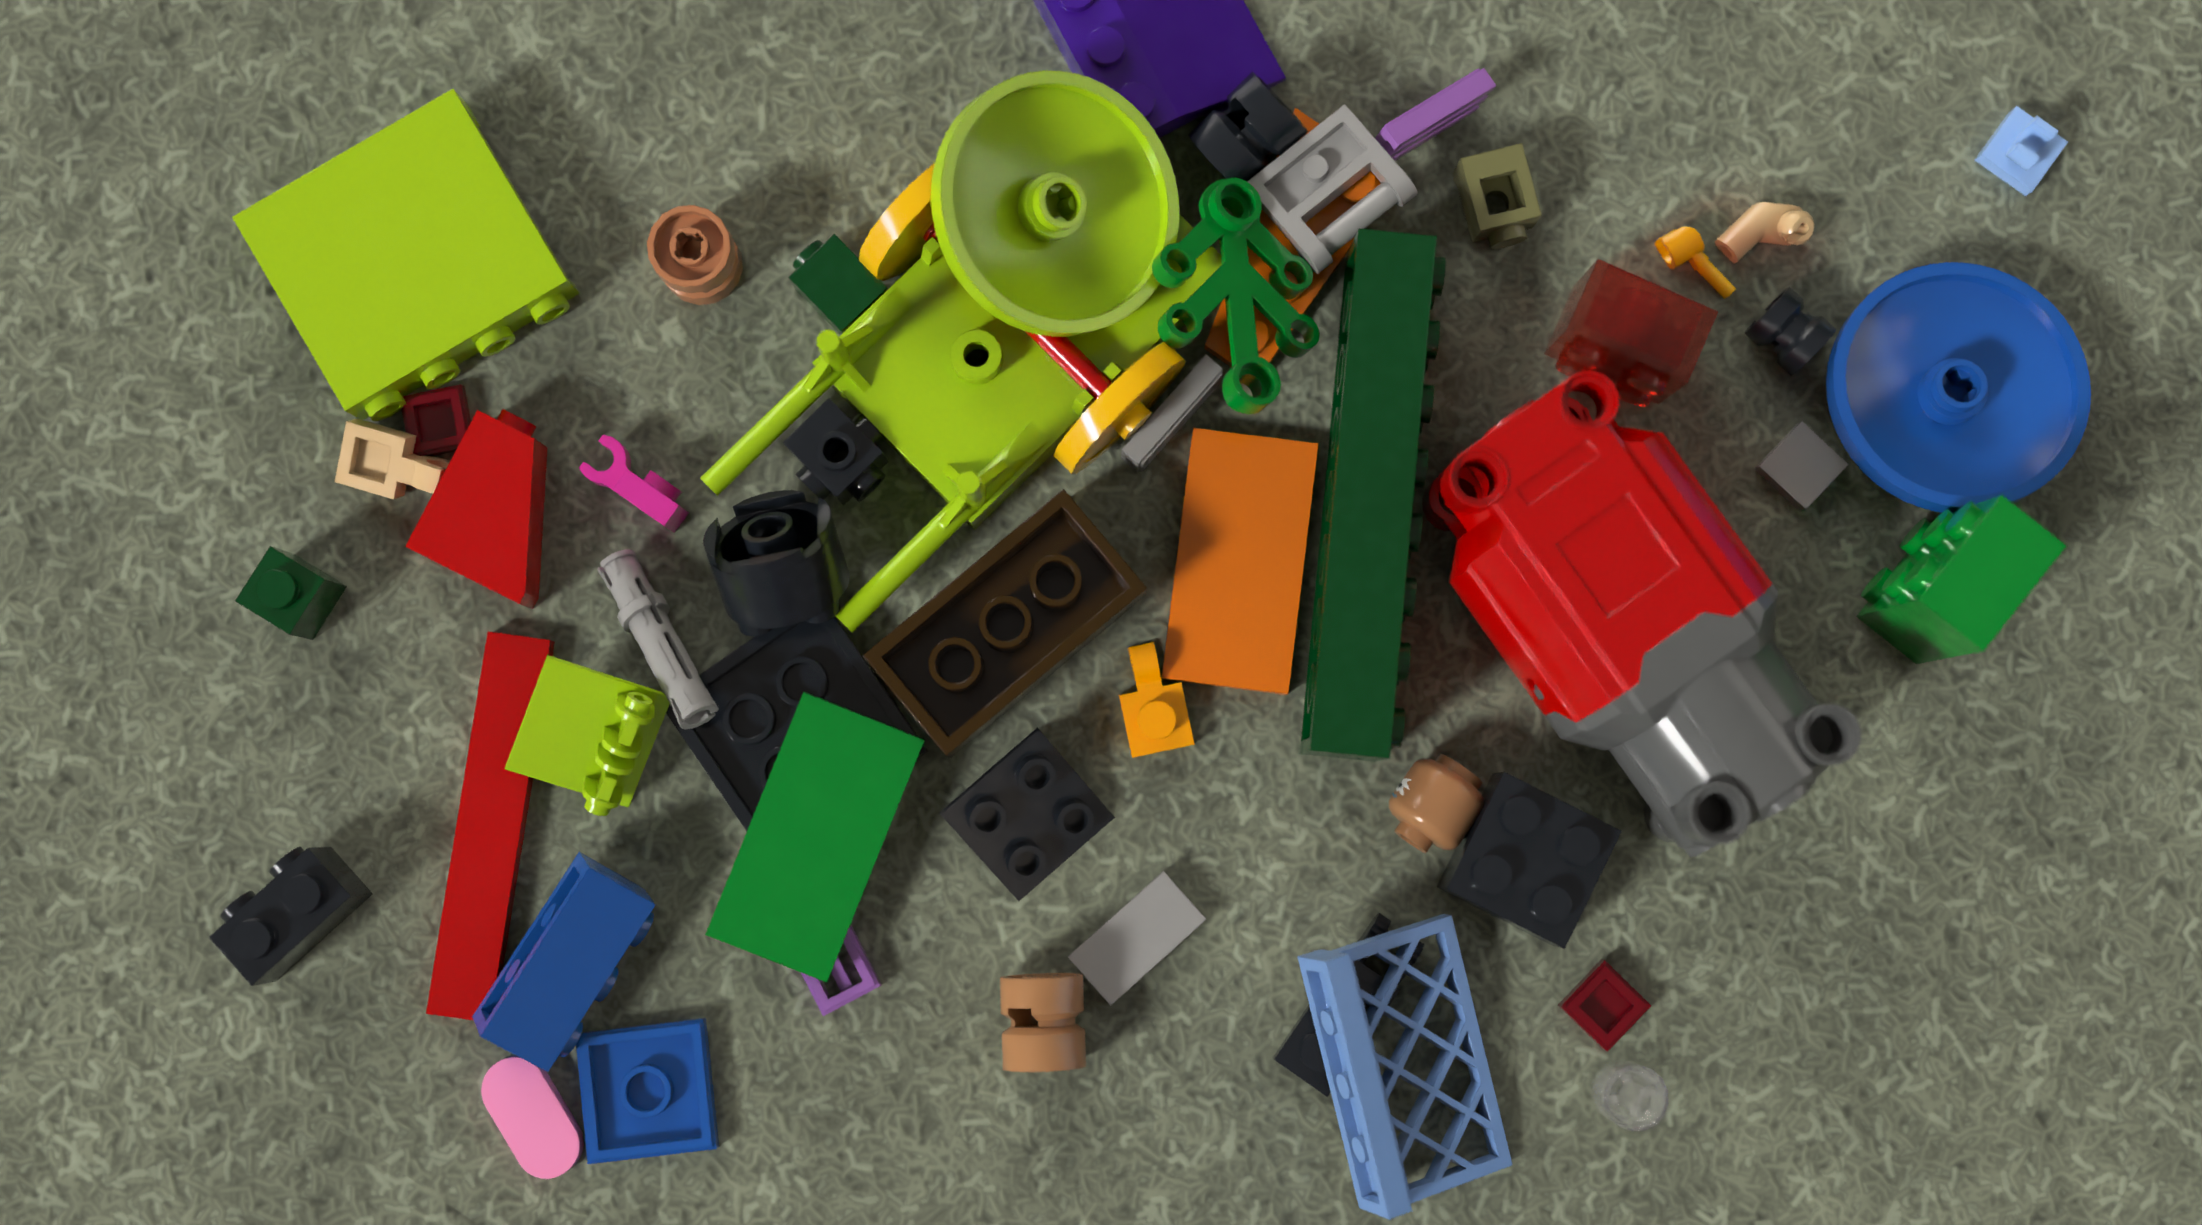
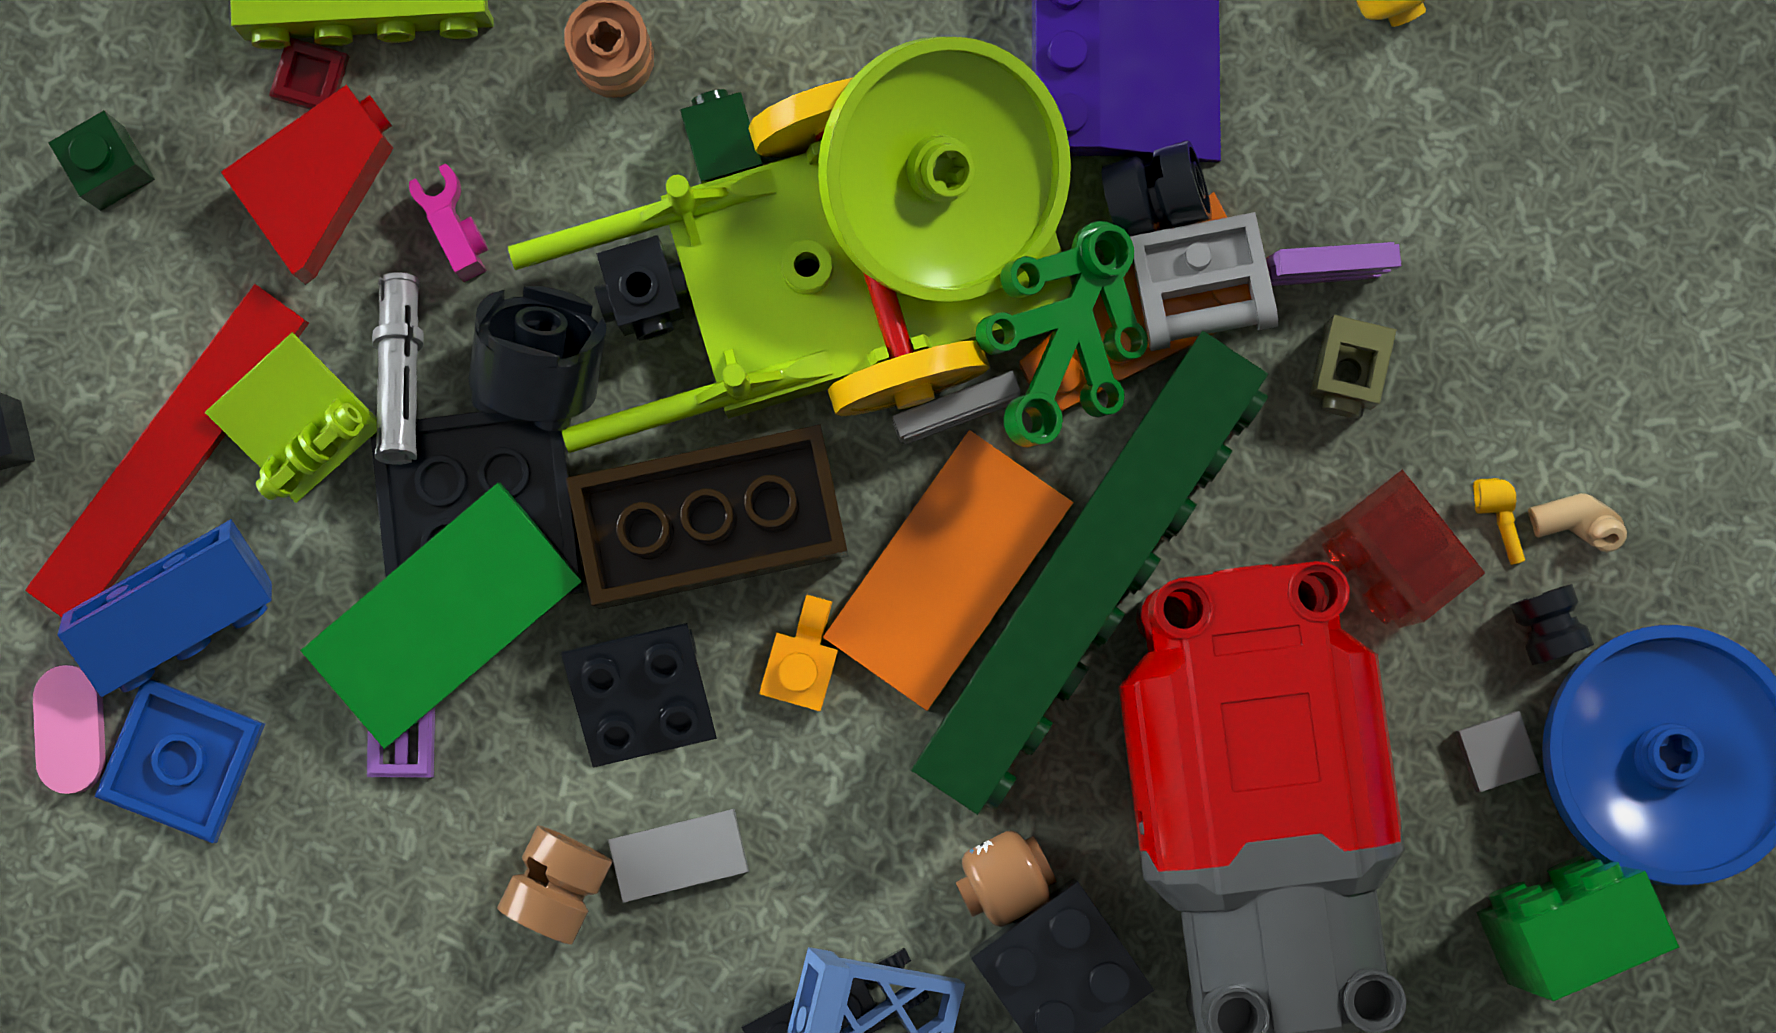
camera: 30 degrees right, 0 degrees up
tan plate [335,418,450,500] -> none

